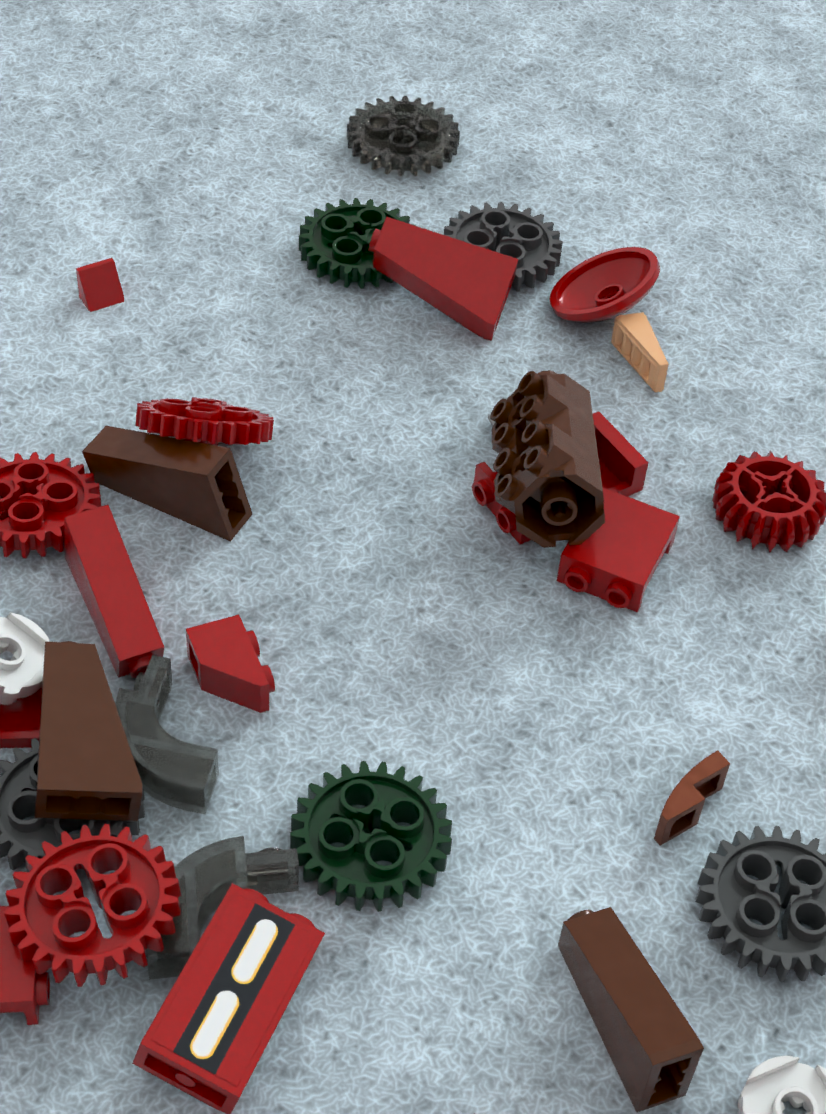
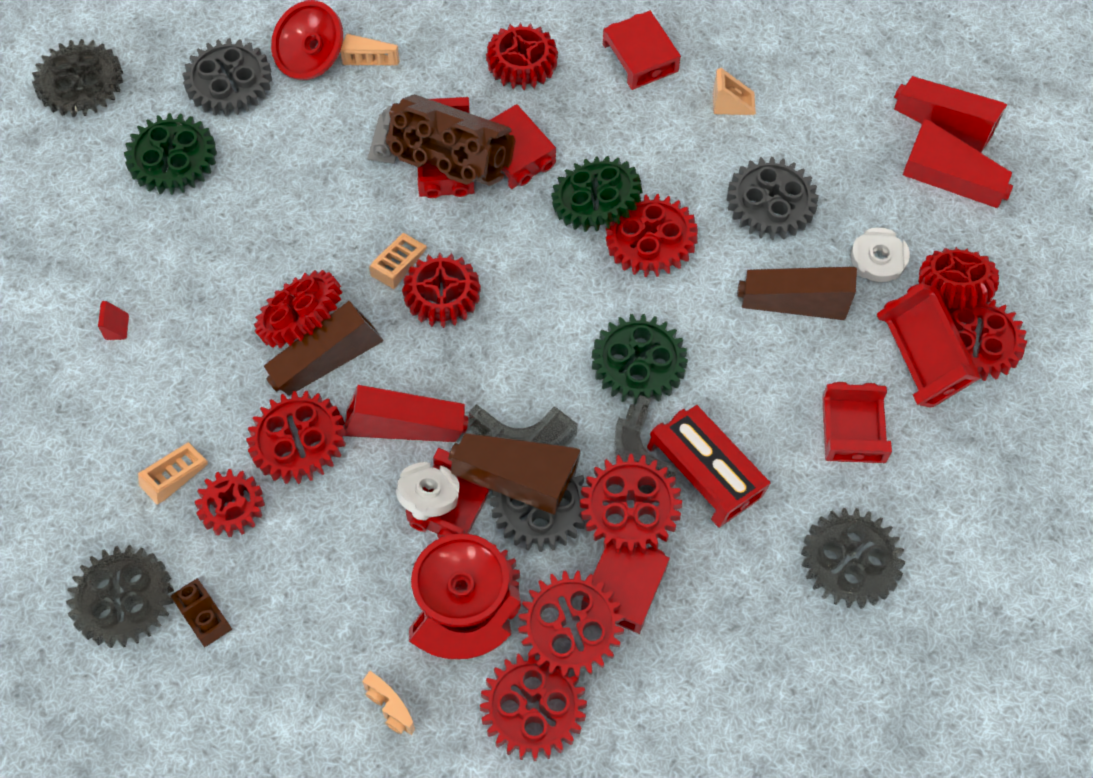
camera: 60 degrees left, 15 degrees up
red slope [186,615,275,713] -> none
red slope [369,217,518,341] -> none
copper slope [654,750,730,846] -> none
none -> light nougat slope [369,233,427,289]
none -> red gear [402,252,481,328]
none -> dark green gear [551,156,643,232]
none -> red gear [605,194,698,277]

